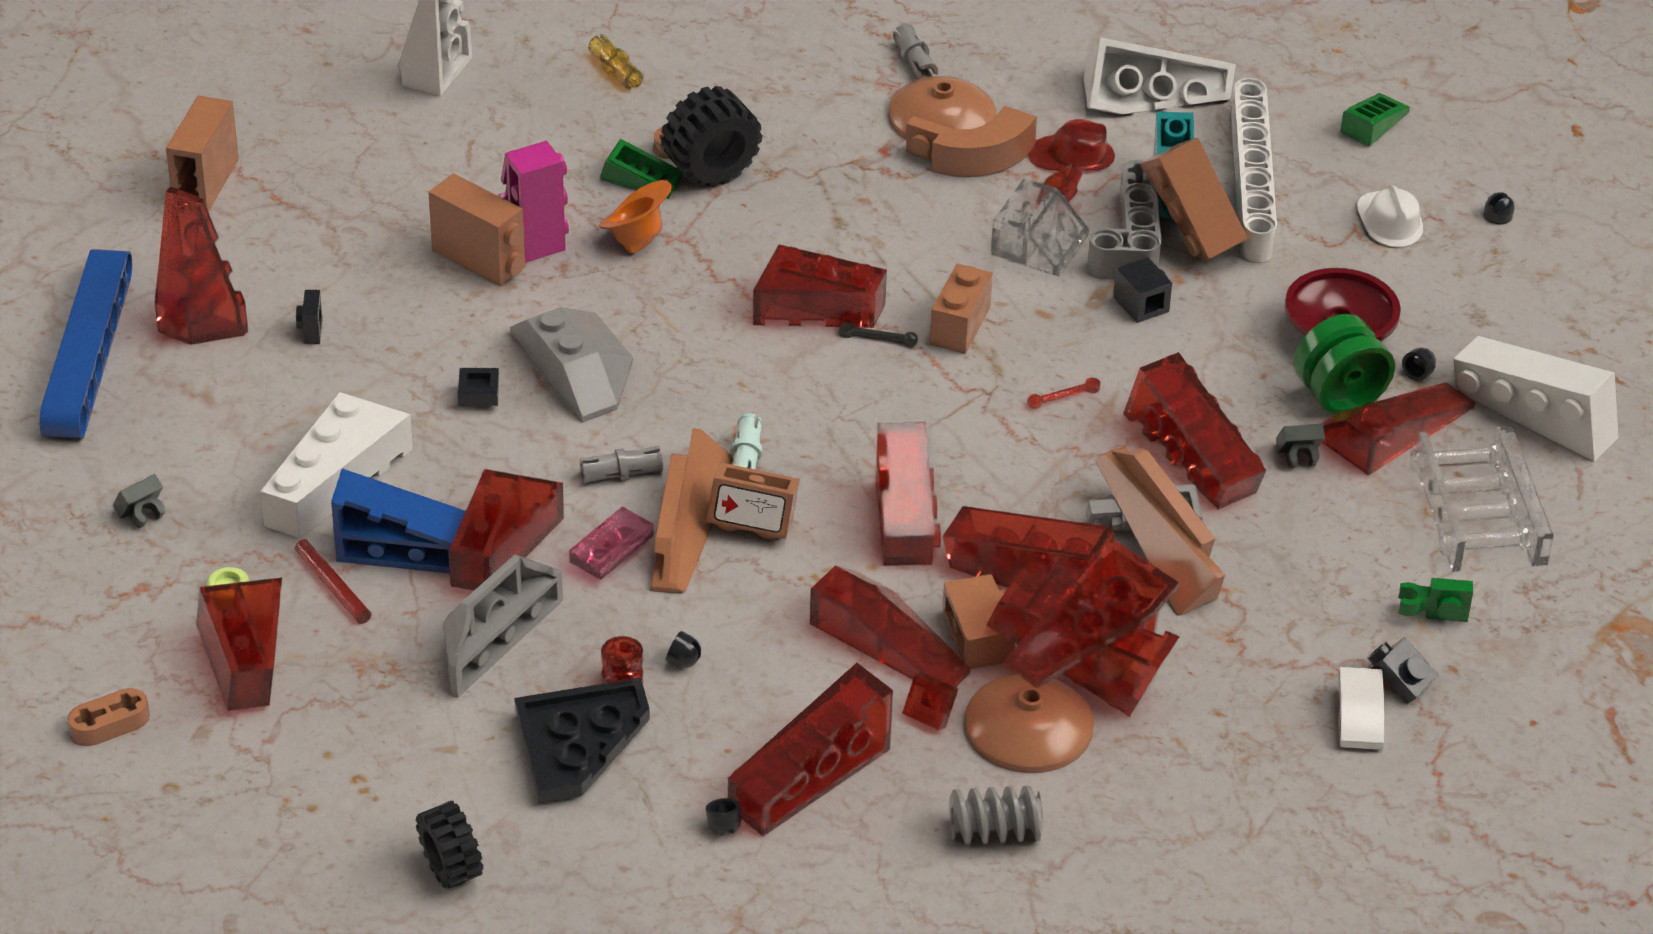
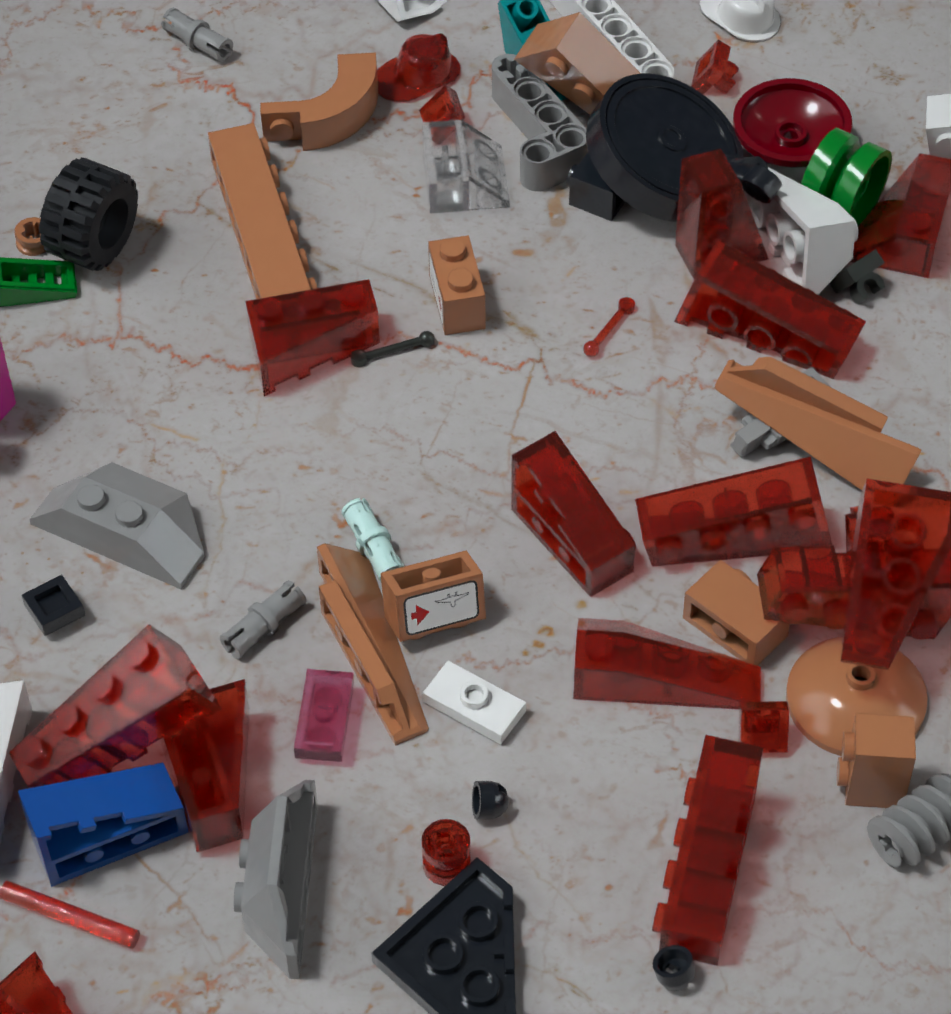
camera: 30 degrees left, 10 degrees up
orange piece [599,180,672,253] -> none
nougat dish [889,76,996,138] -> none
black hinge [1402,347,1436,381] -> none
none -> clear red wedge [9,624,222,788]
none -> nougat brick [208,123,319,330]
none -> white plate [422,660,526,745]
none -> black brick [586,73,744,223]
none -> clear red wedge [675,149,769,279]
none -> clear red tile [691,39,739,95]
none -> black connector [715,153,782,204]
none -> white wedge [741,167,858,303]
none -> nougat brick [837,713,916,808]

